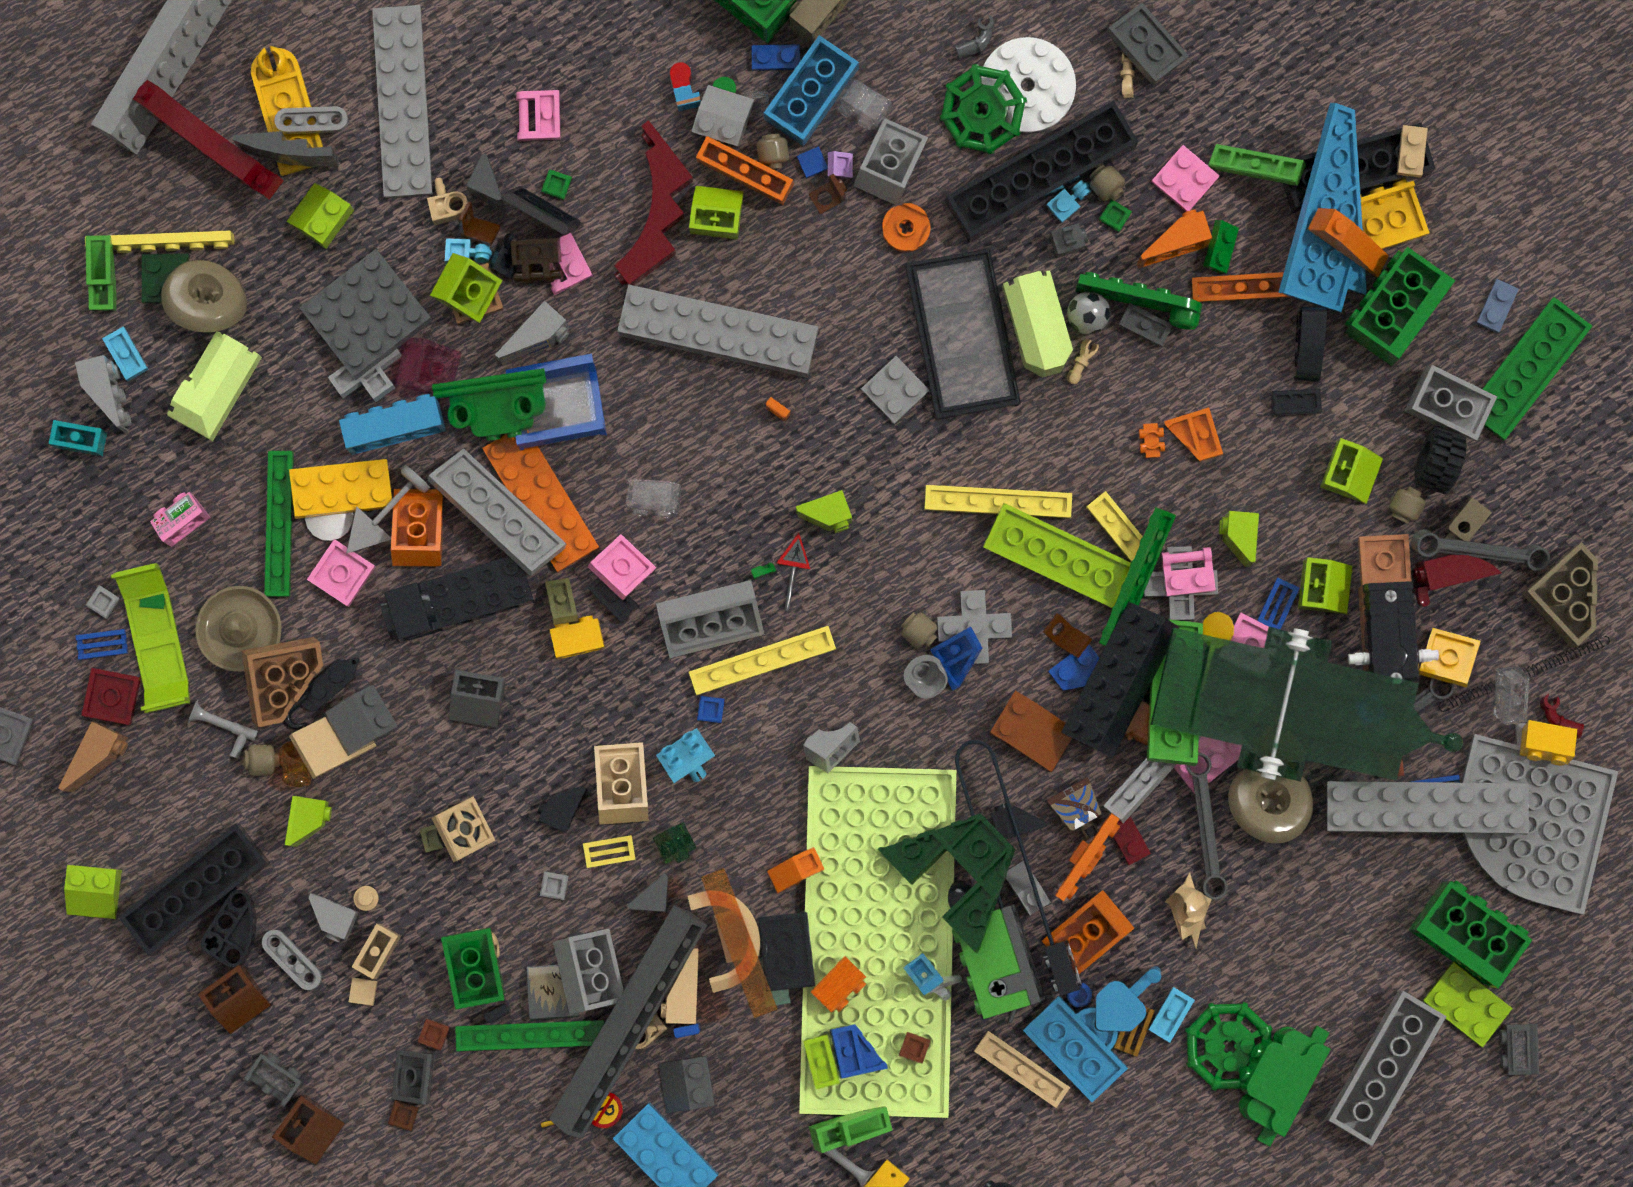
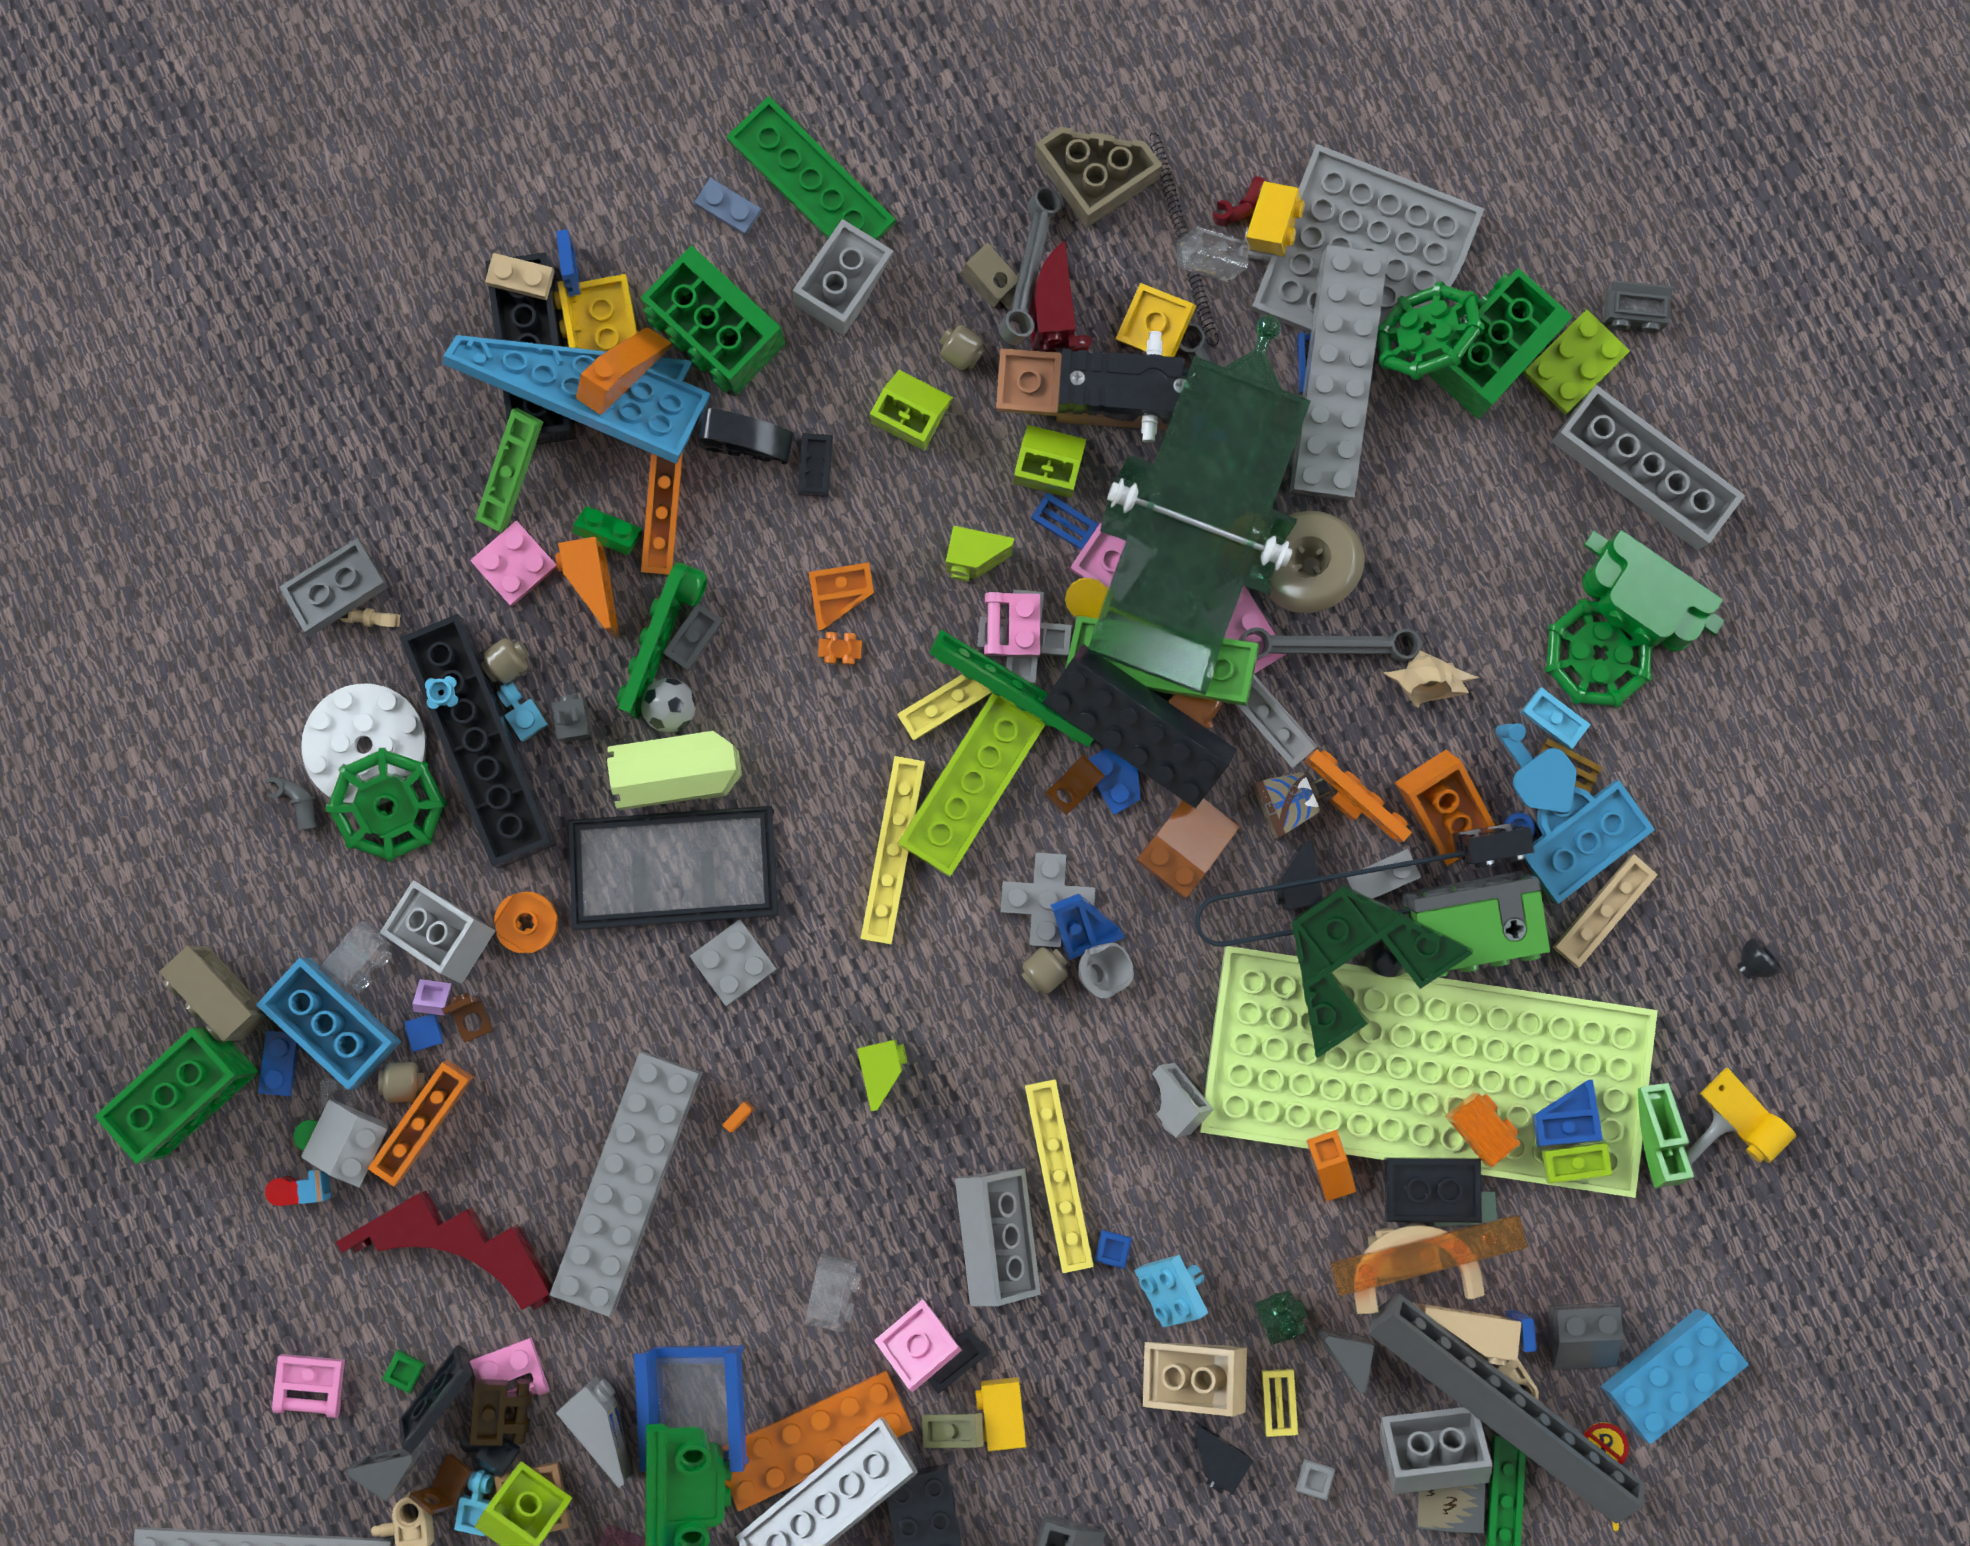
camera: 90 degrees left, 0 degrees up
lime slope [689,186,744,239] -> none
green tile [751,563,777,581] -> none
piece [776,533,811,612] -> none
copper plate [899,1032,931,1064] -> none
dark azure piece [903,953,962,1001] -> none
tan piece [1067,339,1099,384] -> none
green tile [1099,199,1132,233] -> none
dark red plate [1113,816,1151,865] -> none
black tyre [1414,427,1467,494] -> none
none -> medium azure plate [425,676,458,709]
none -> blue tile [556,229,581,297]
none -> green plate [1377,282,1485,380]

